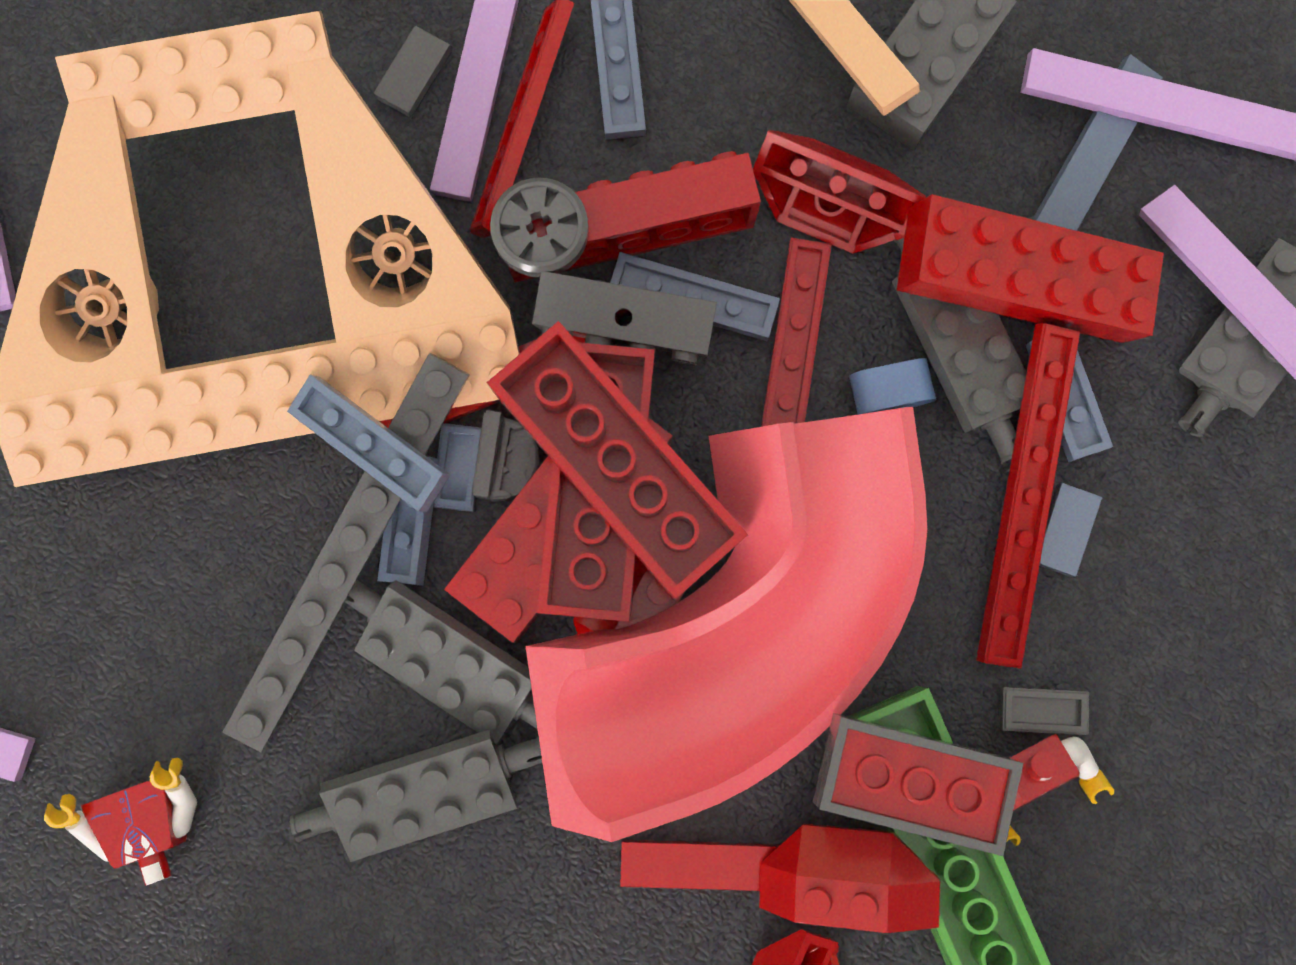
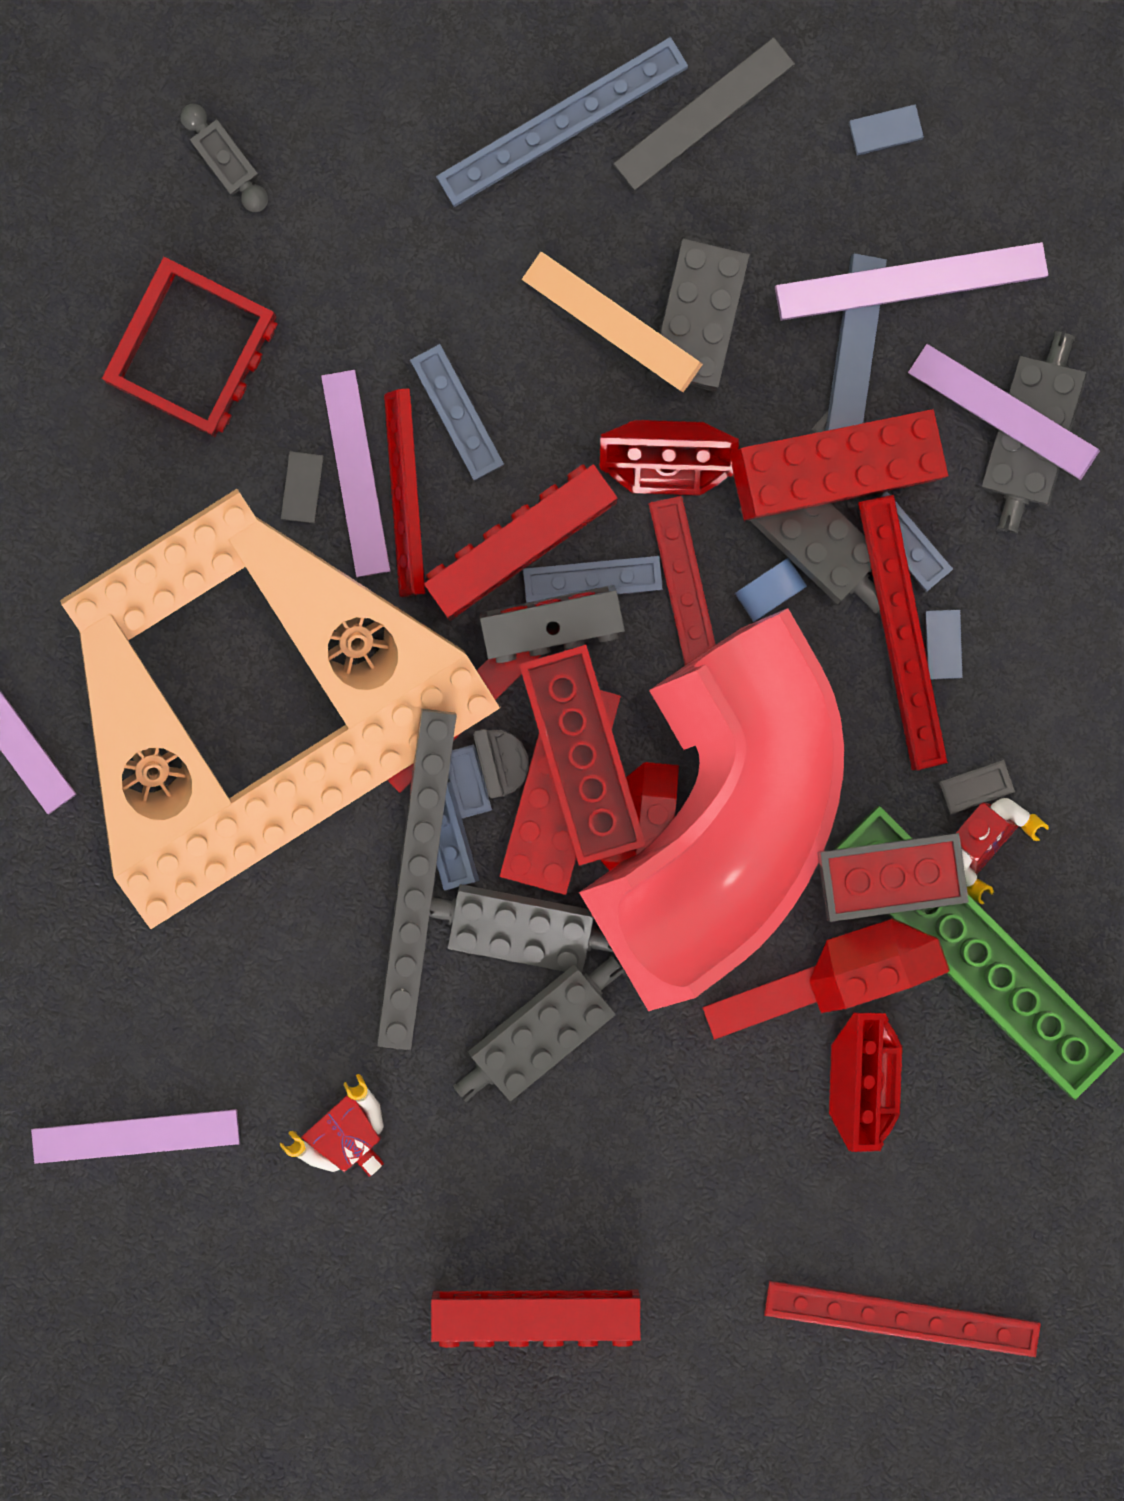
camera: 25 degrees left, 5 degrees up
sand blue plate [287,374,451,512] -> none
red brick [486,321,748,600] -> none
dark grey wheel [490,178,589,277] -> none

